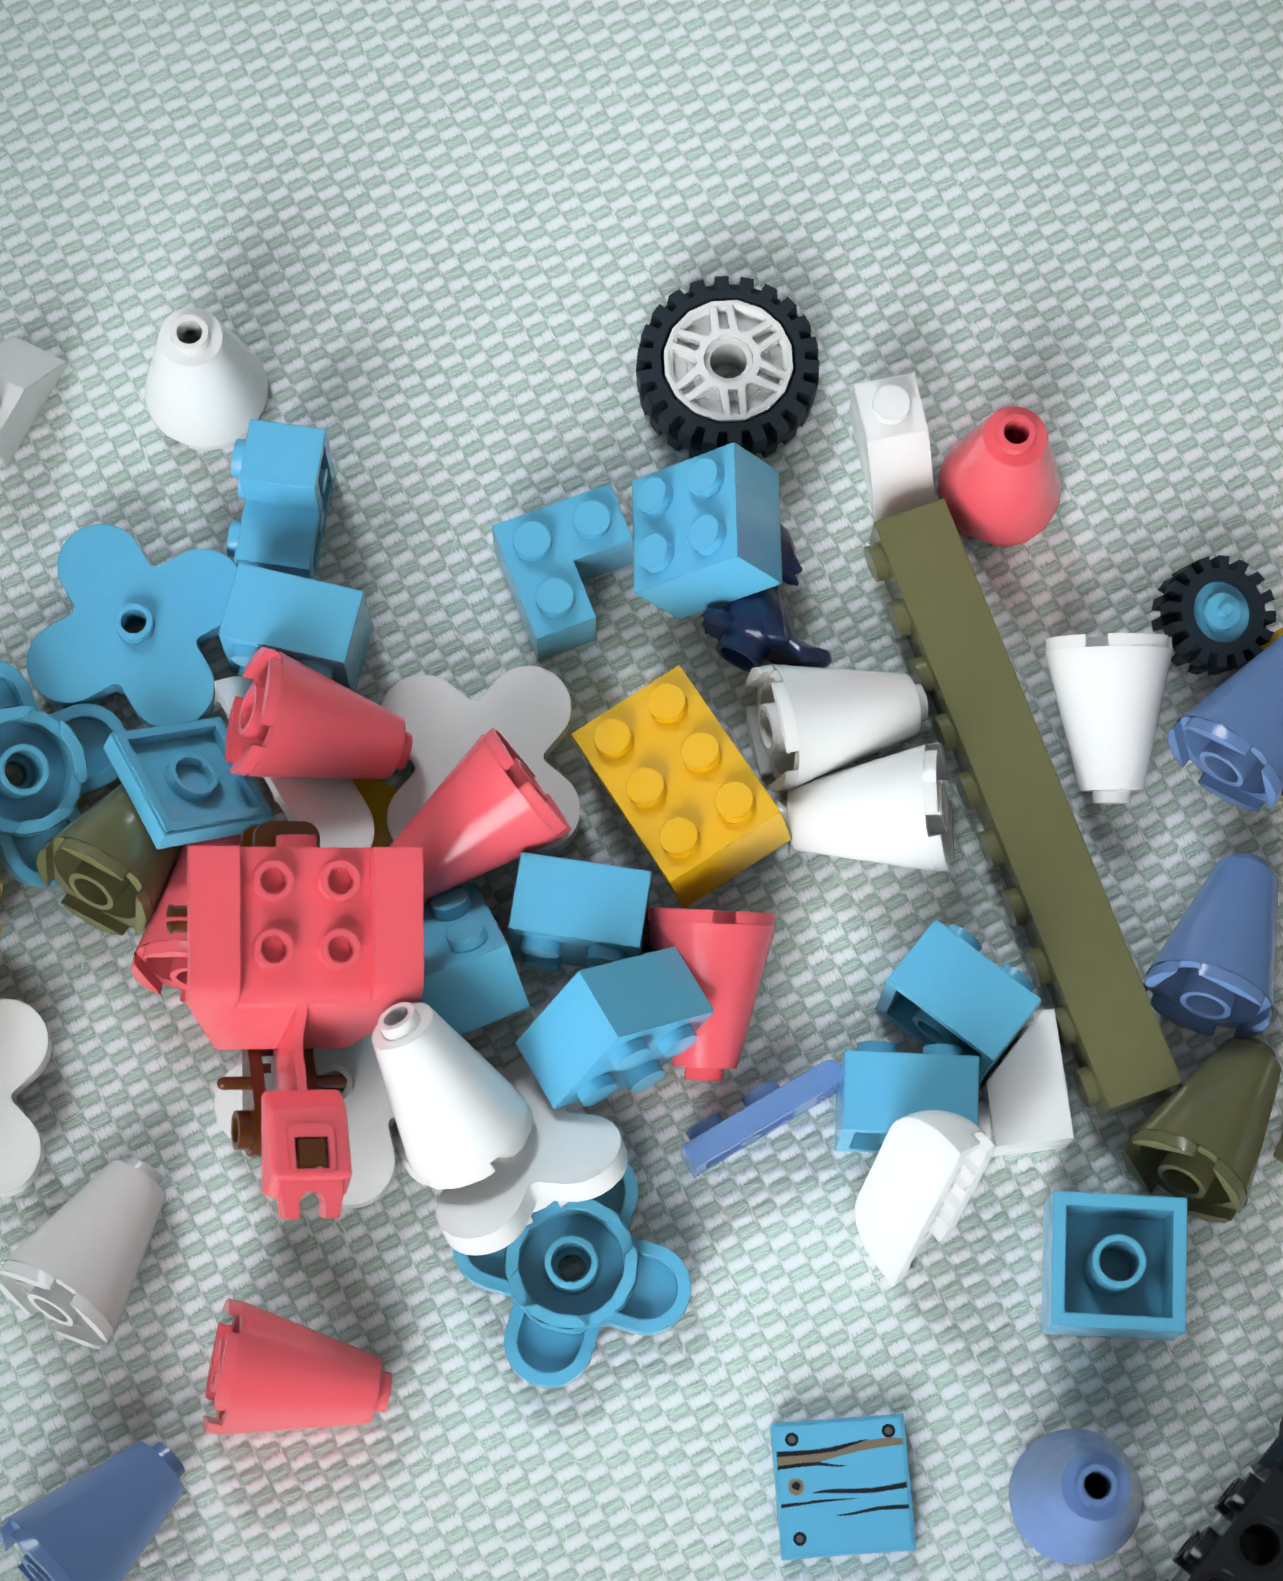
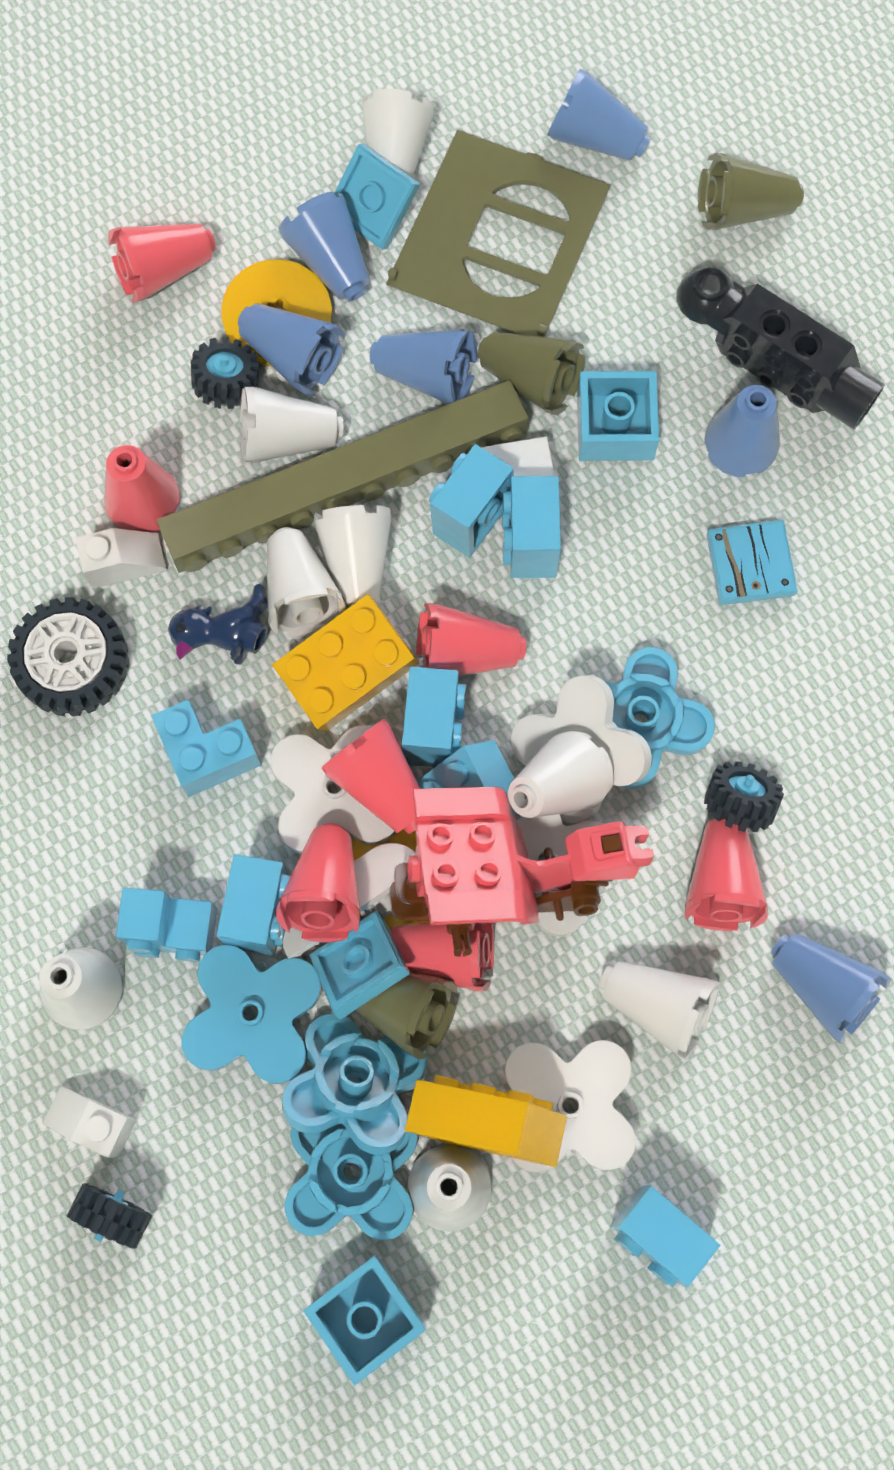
camera: 90 degrees left, 0 degrees up
medium azure brick [515,946,715,1109] -> none
medium azure brick [632,442,782,619] -> none
medium blue hinge [681,1060,841,1178] -> none
white brick [855,1110,995,1287] -> none
none -> black wheel [704,761,784,832]

